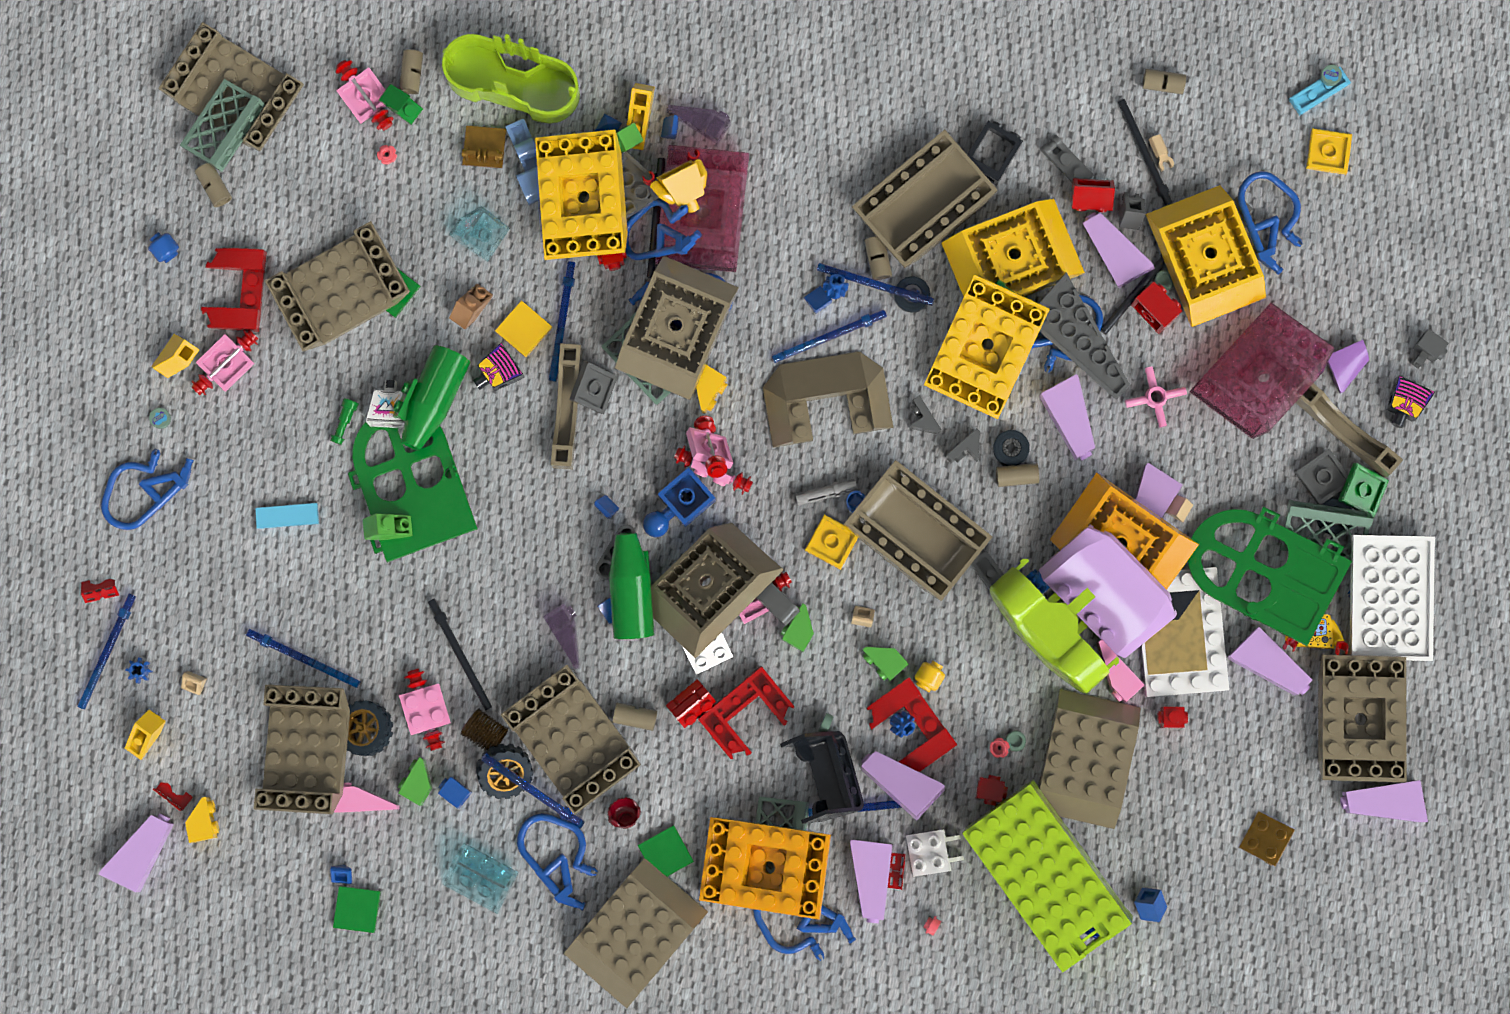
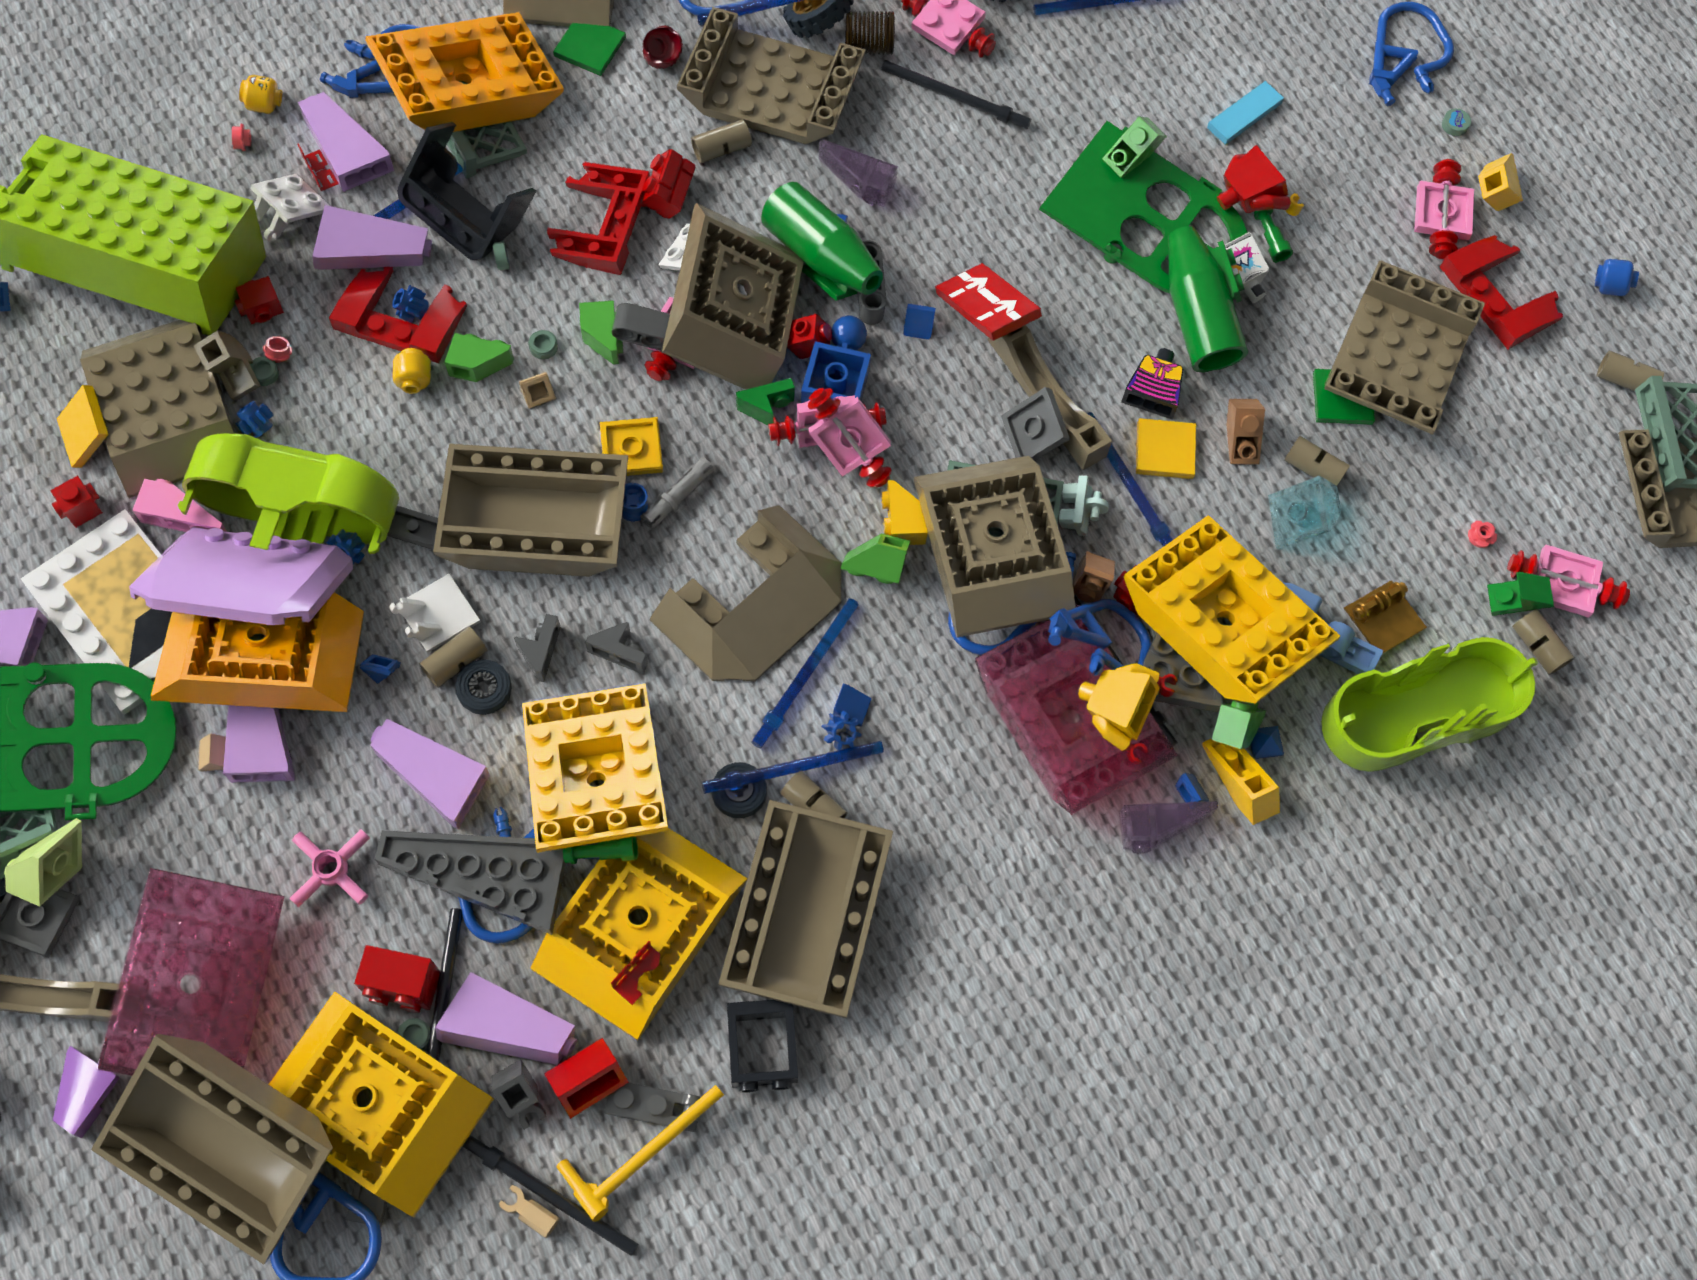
camera: 135 degrees right, 15 degrees down
none -> yellowish green slope [4,818,82,907]
none -> yellow tile [57,385,109,468]
none -> dark tan slope [91,1034,333,1265]
none -> dark tan brick [193,331,260,400]
none -> blue gear [235,401,274,438]
none -> yellow head [239,74,283,114]
none -> blue slope [360,654,401,684]
none -> white plate [389,574,481,653]
none -> sand green tile [528,330,558,359]
none -> yellow bar [556,1085,724,1222]
none -> red piece [611,941,661,1005]
none -> green slope [736,378,795,425]
none -> red brick [787,314,832,359]
none -> bright green slope [841,533,910,584]
none -> red tile [935,263,1042,341]
none -> light aqua hips [1059,476,1109,536]
none -> medium nougat slope [1073,551,1115,602]
none -> red torso [1217,145,1304,216]
none -> dark tan pin [1284,436,1350,490]

